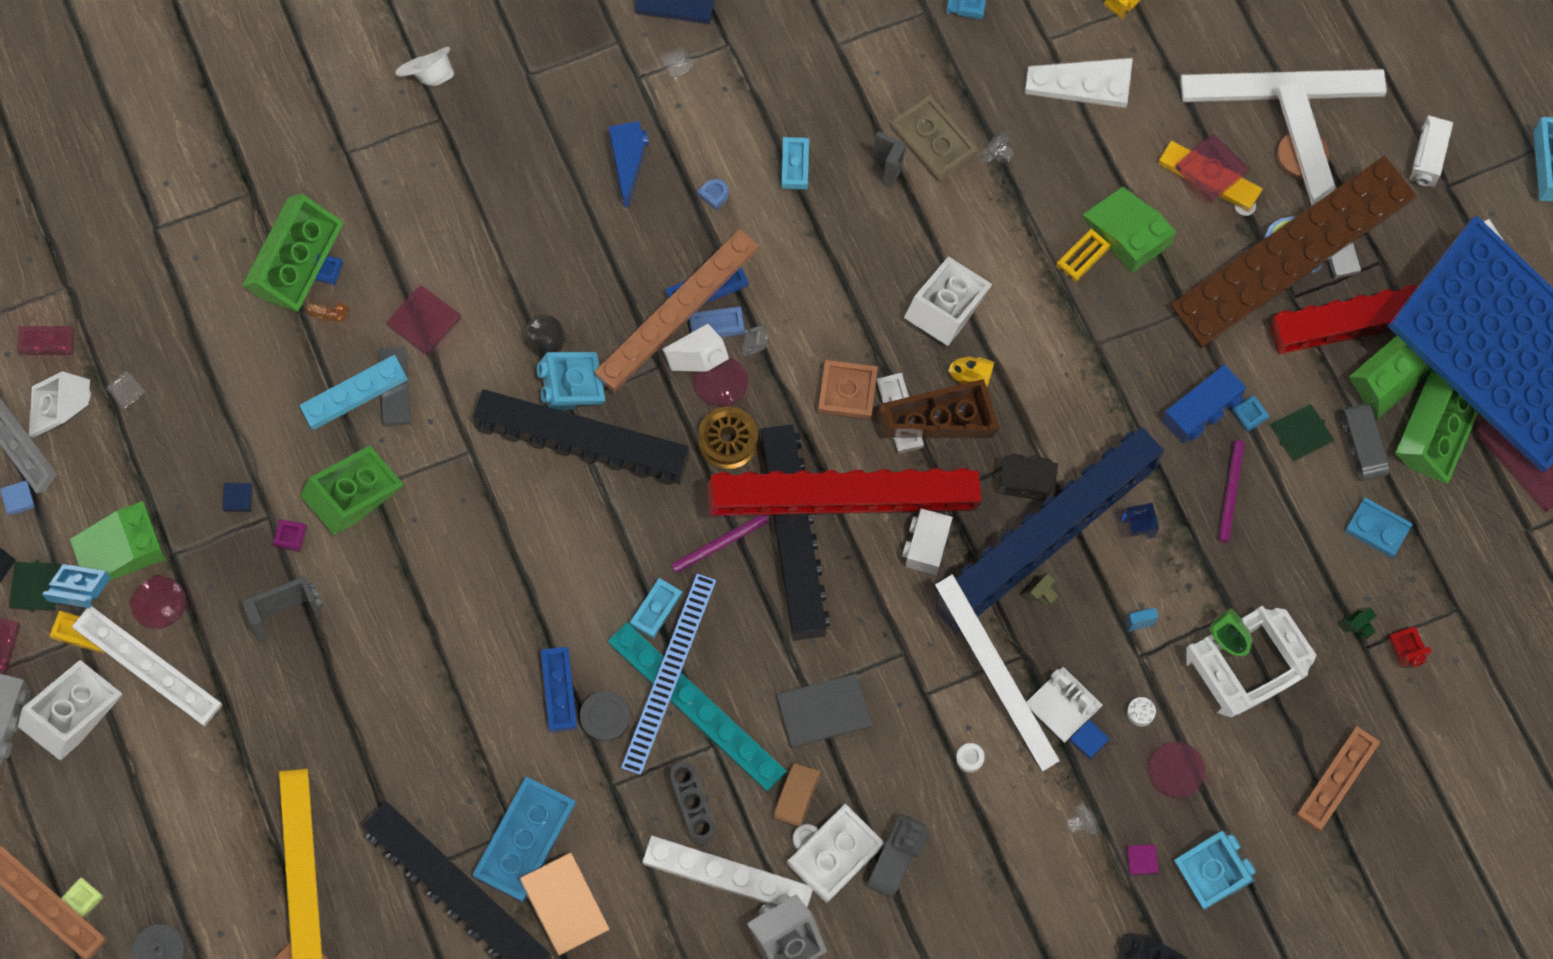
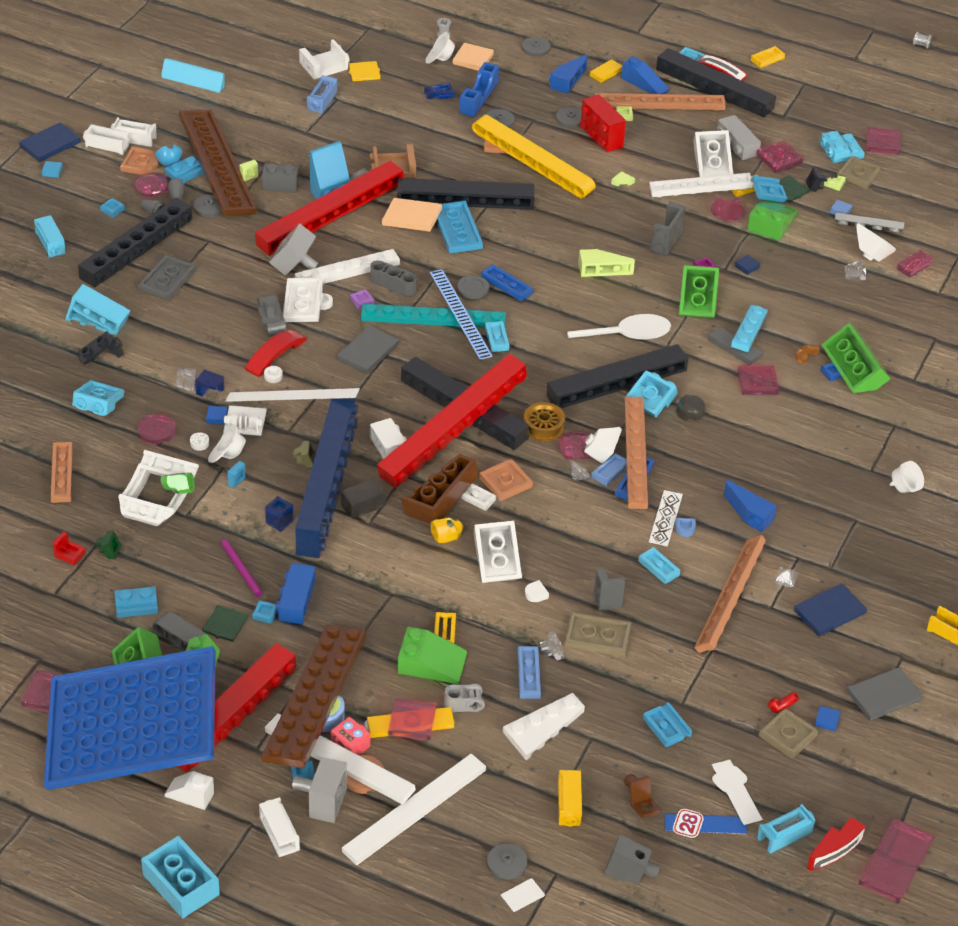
camera: 140 degrees right, 25 degrees down
medium nougat slope [774,763,820,827] -> none
magenta tile [1126,844,1159,876] -> none
none -> clear blue panel [195,369,225,397]
none -> white piece [208,424,246,463]
none -> red slope [245,330,307,378]
none -> light grey brick [292,757,347,823]
none -> coral head [331,717,370,756]
none -> medium lavender tile [350,289,374,310]
none -> light grey piece [443,684,485,713]
none -> medium blue tile [517,646,541,699]
none -> white tile [525,580,549,602]
none -> white piece [567,314,671,339]
none -> yellowish green slope [578,249,635,277]
none -> red brick [580,94,626,153]
none -> yellowish green tile [611,172,635,186]
none -> white sticker [649,490,683,546]
none -> nougat plate [694,535,766,653]

